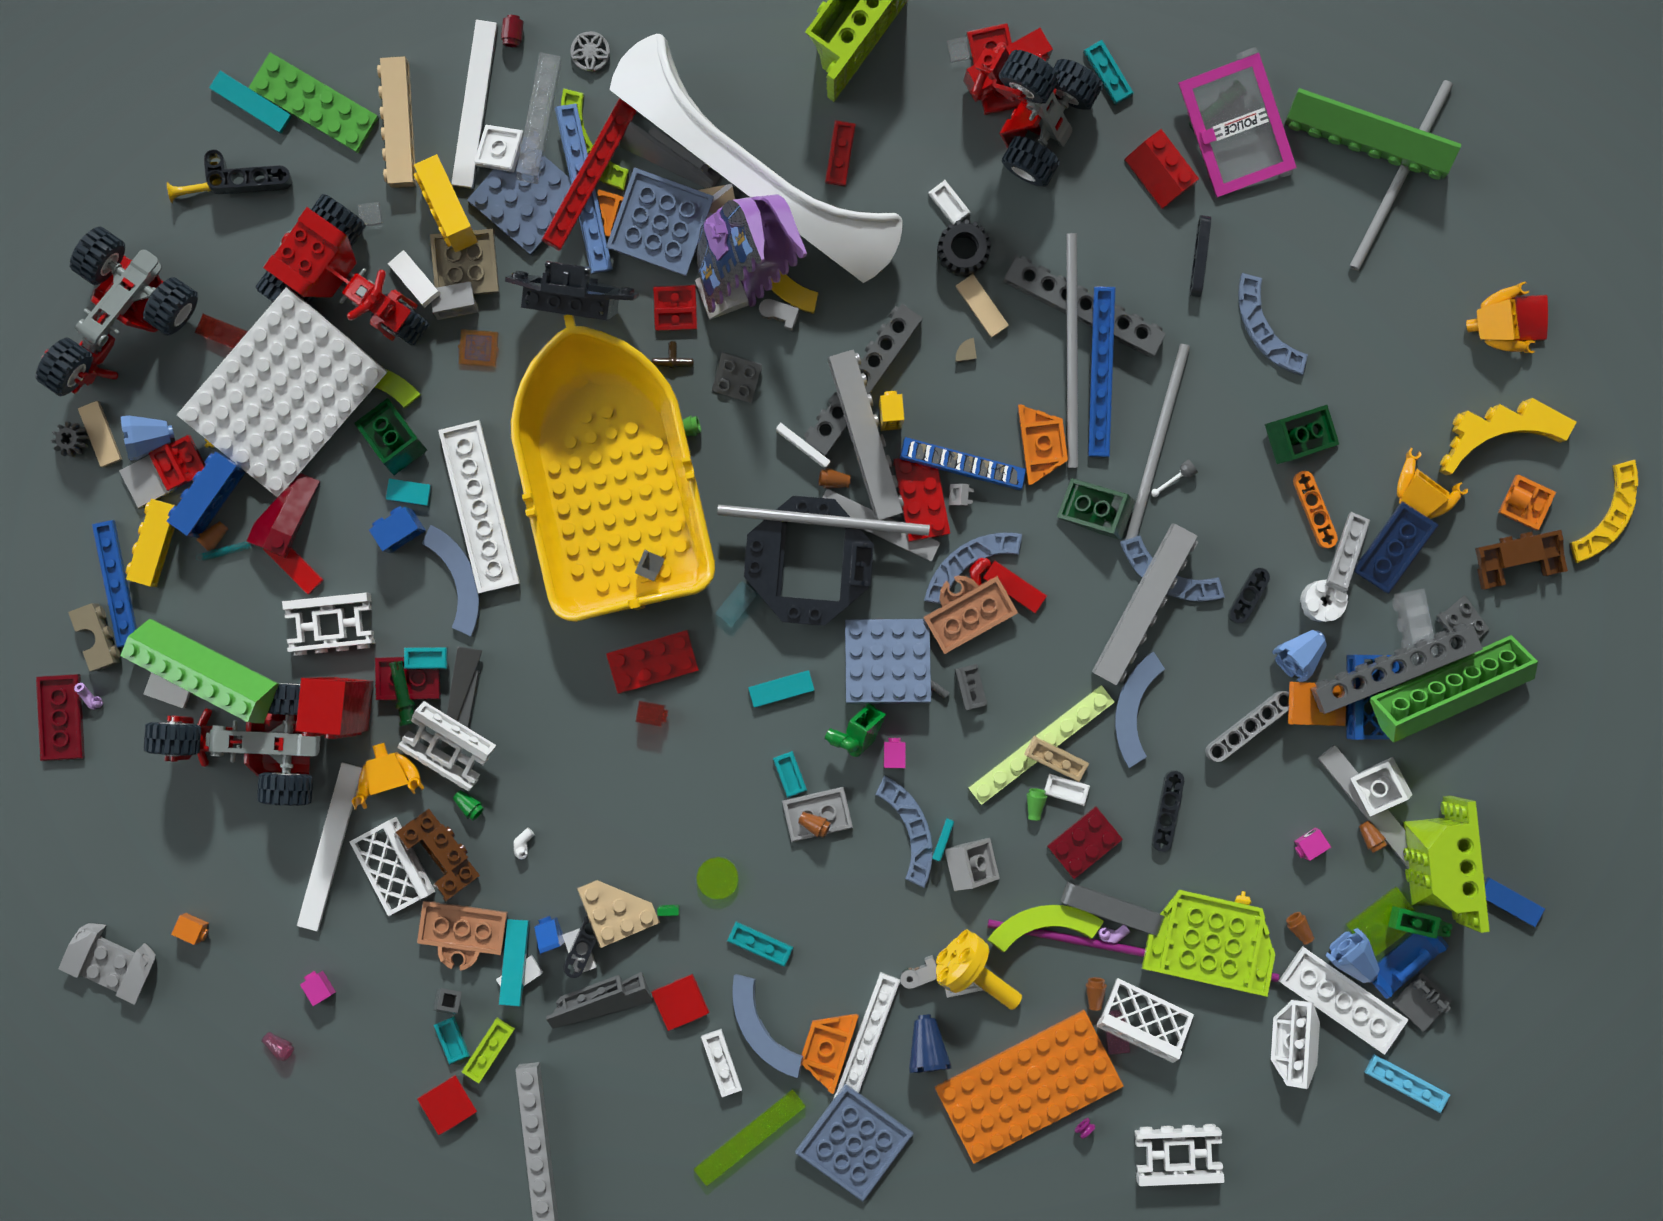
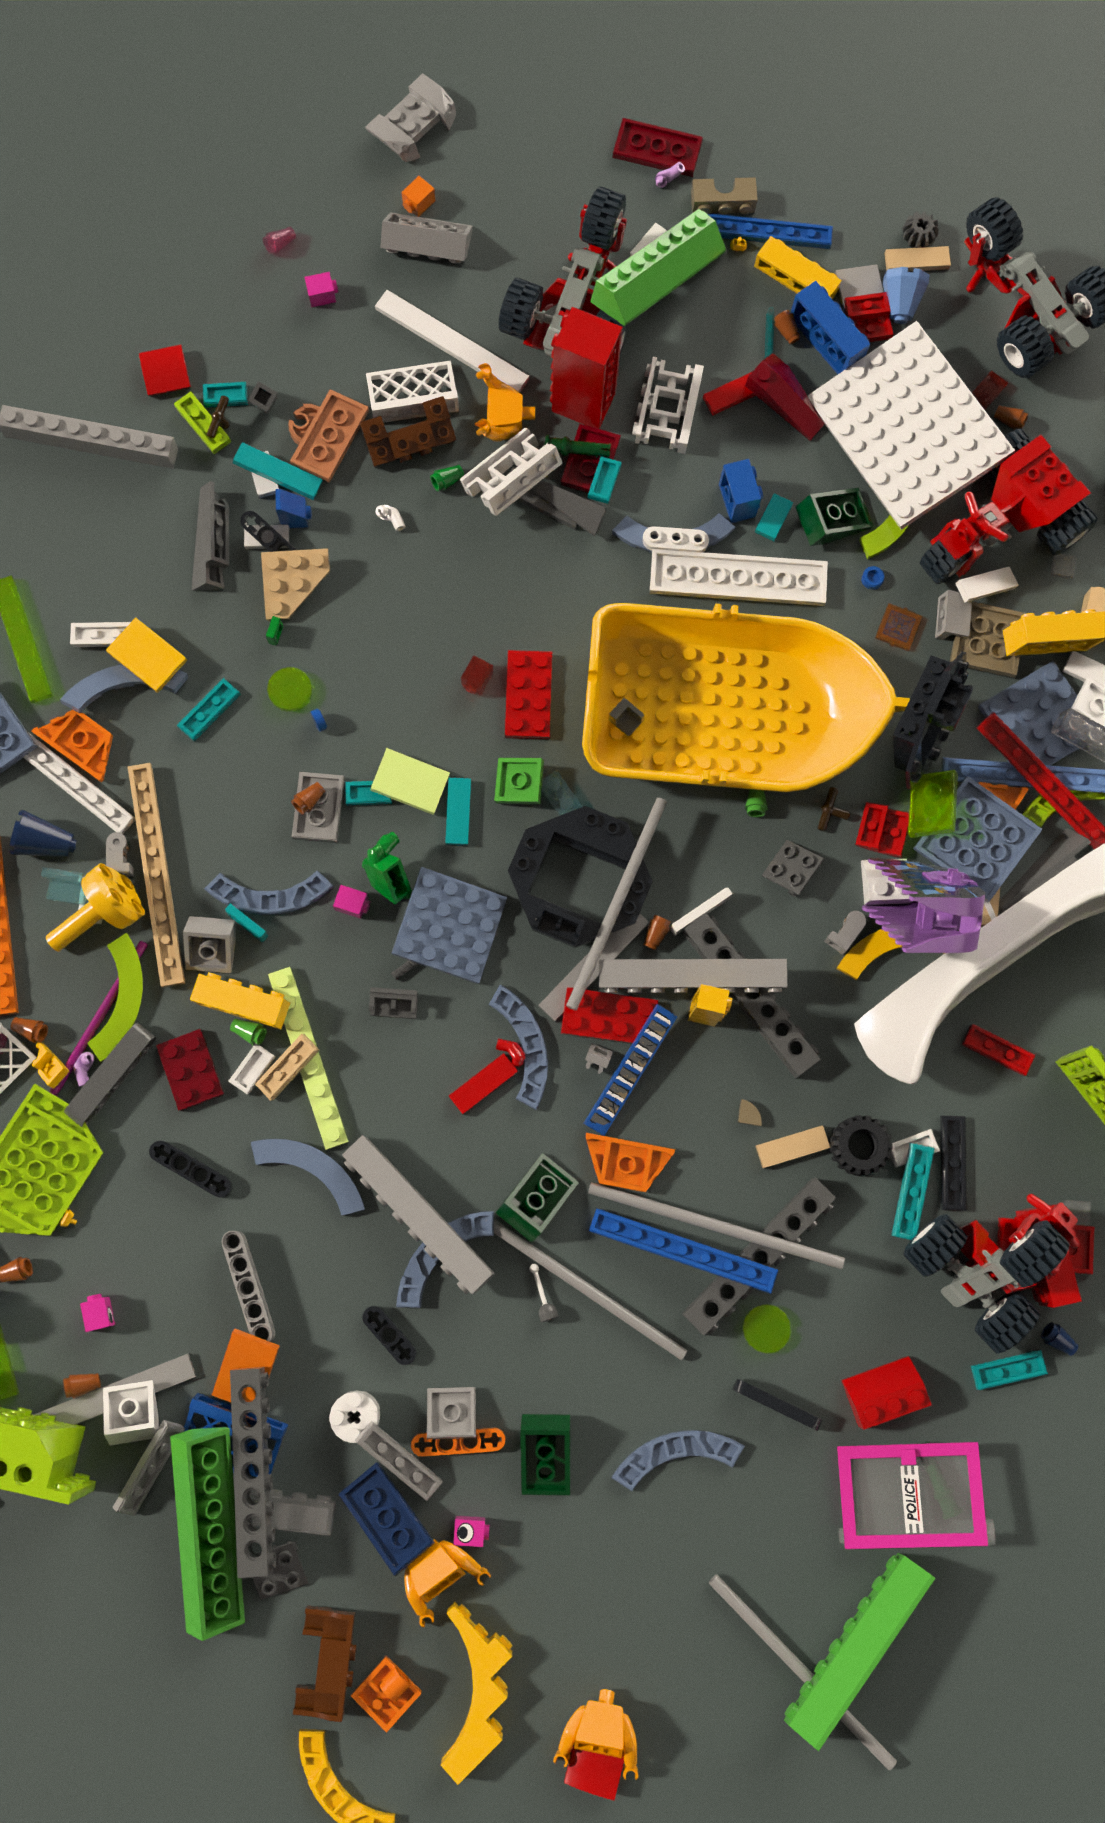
camera: 105 degrees right, 10 degrees down
red slope [651,974,710,1031] -> none
nougat plate [924,575,1018,654] -> none
medium blue cone [1272,630,1327,682] -> none
none -> yellow slope [32,1042,70,1089]
none -> clear light blue panel [41,867,89,905]
none -> yellow tile [106,617,187,693]
none -> light grey tile [112,1420,185,1516]
none -> tan plate [128,763,186,988]
none -> yellow brick [190,972,290,1029]
none -> dark brown piece [206,395,230,439]
none -> blue tile [310,708,327,732]
none -> yellowish green tile [370,748,450,815]
none -> light grey slope [380,212,473,263]
none -> light grey tile [427,1387,476,1440]
none -> dark pink brick [453,1516,490,1547]
none -> bright green plate [494,758,544,804]
none -> white plate [643,527,709,552]
none -> yellow rock [730,237,747,251]
none -> clear neon green tile [743,1304,791,1353]
none -> blue tile [861,566,885,590]
none -> teal tile [891,1143,935,1240]
none -> clear neon green tile [908,770,958,838]
none -> black tile [940,1115,967,1211]
none -> dark orange cone [994,405,1029,430]
none -> dark blue cone [1041,1322,1078,1356]

